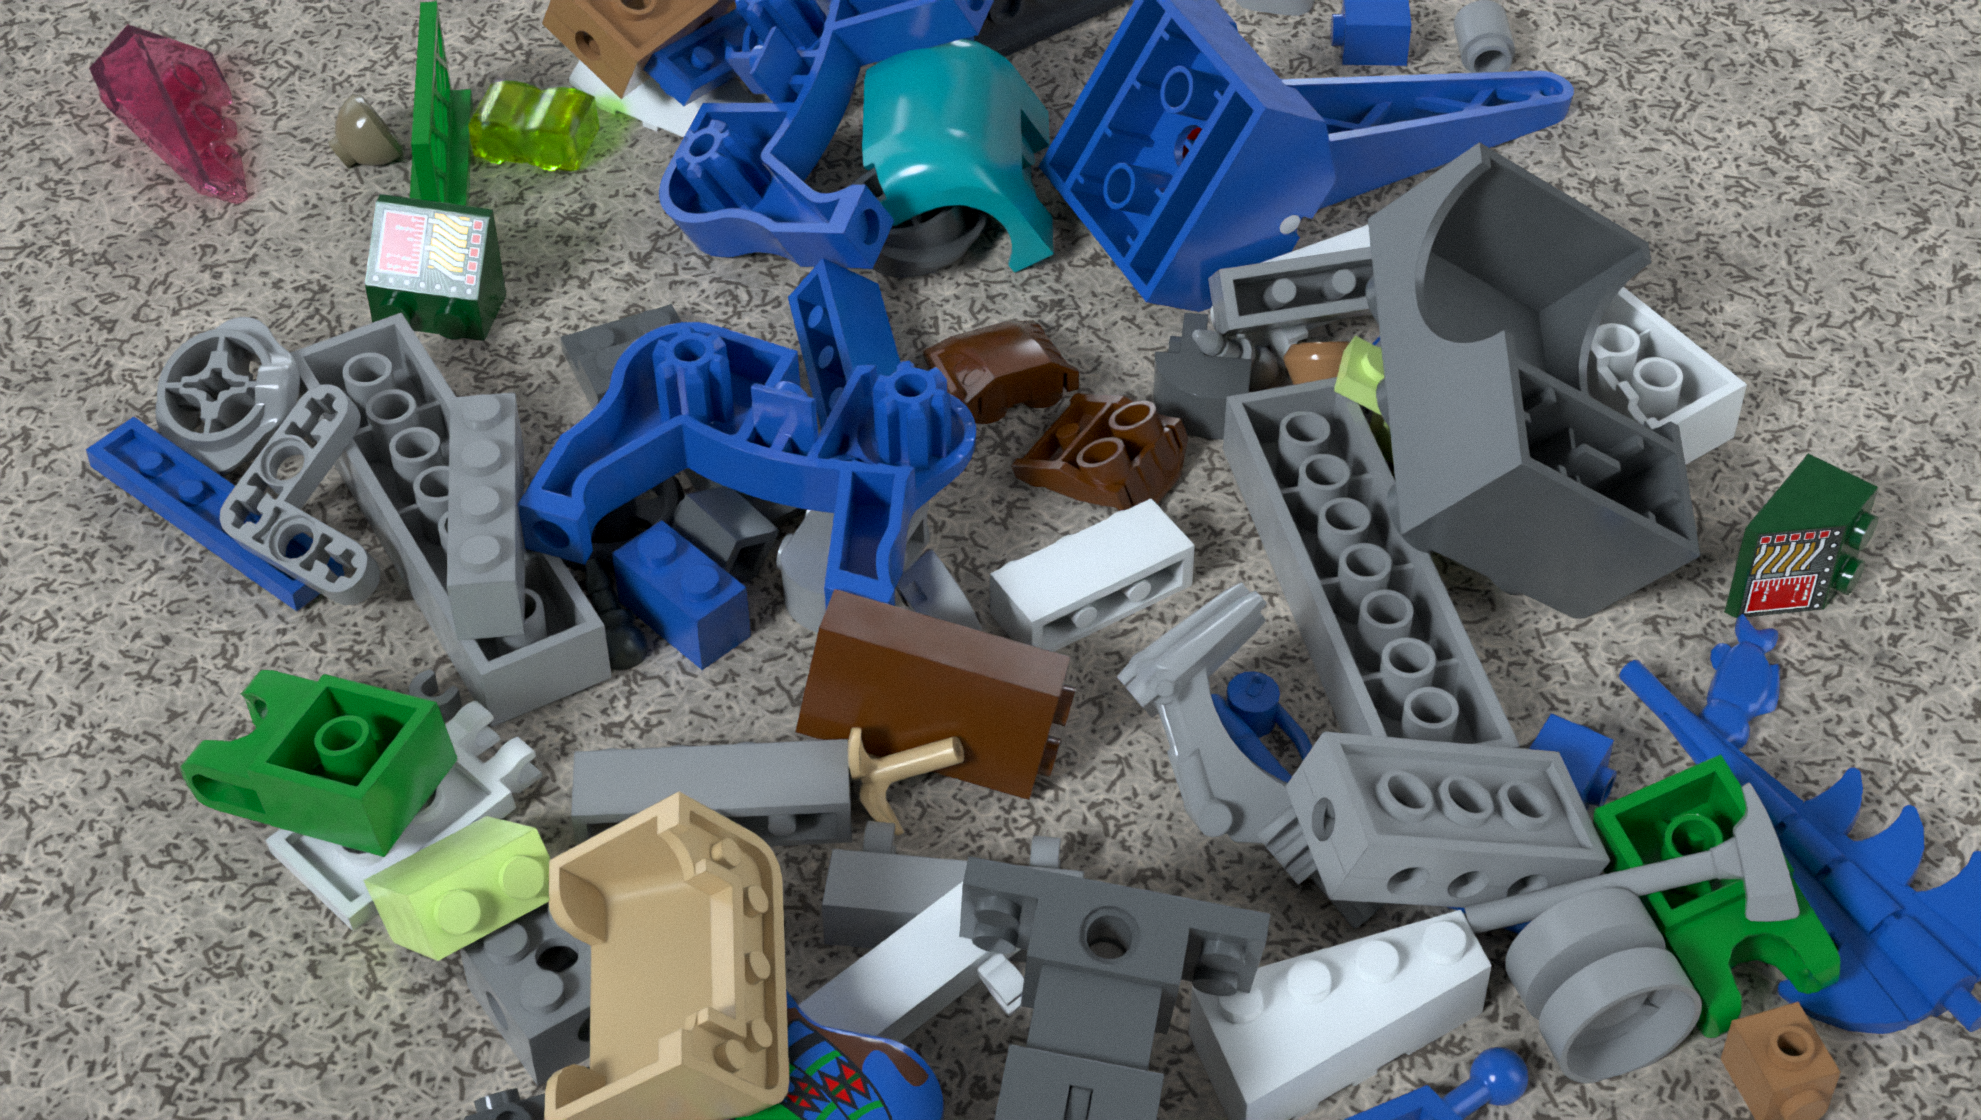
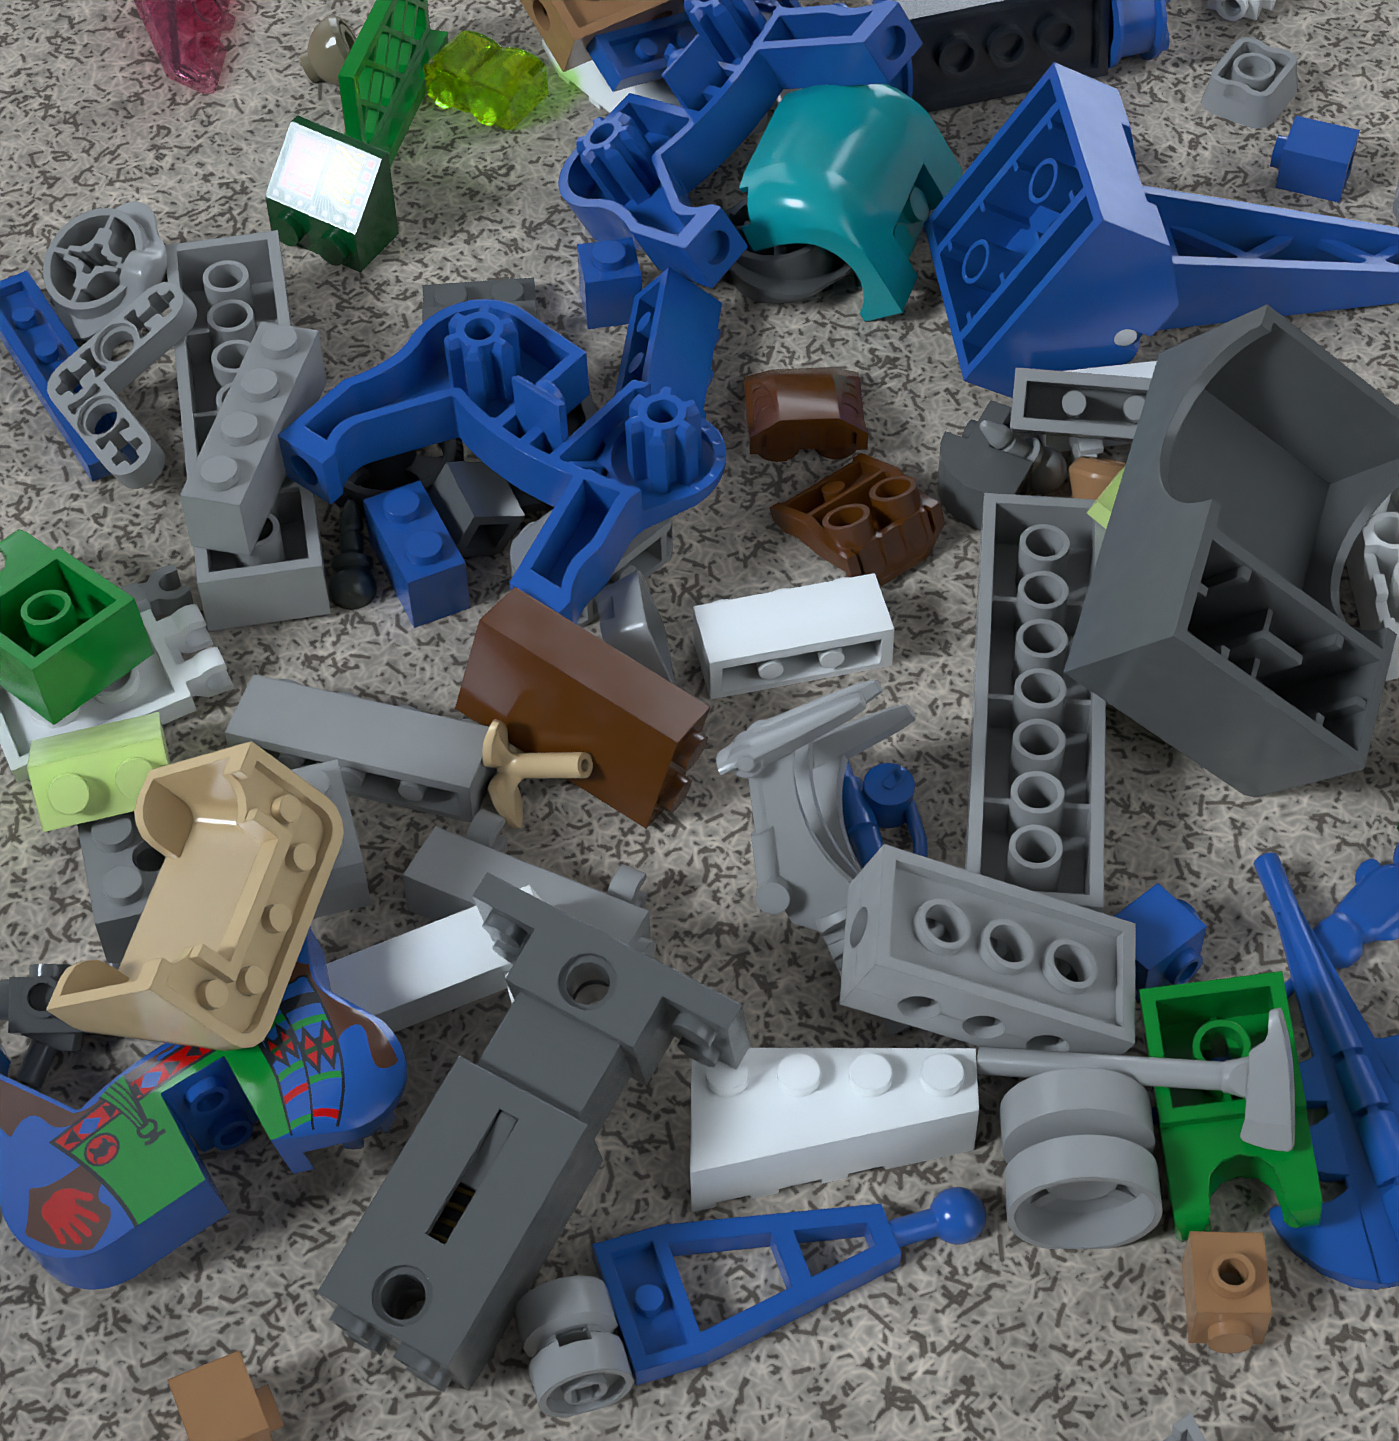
camera: 20 degrees right, 5 degrees up
none -> blue brick [577,237,642,329]

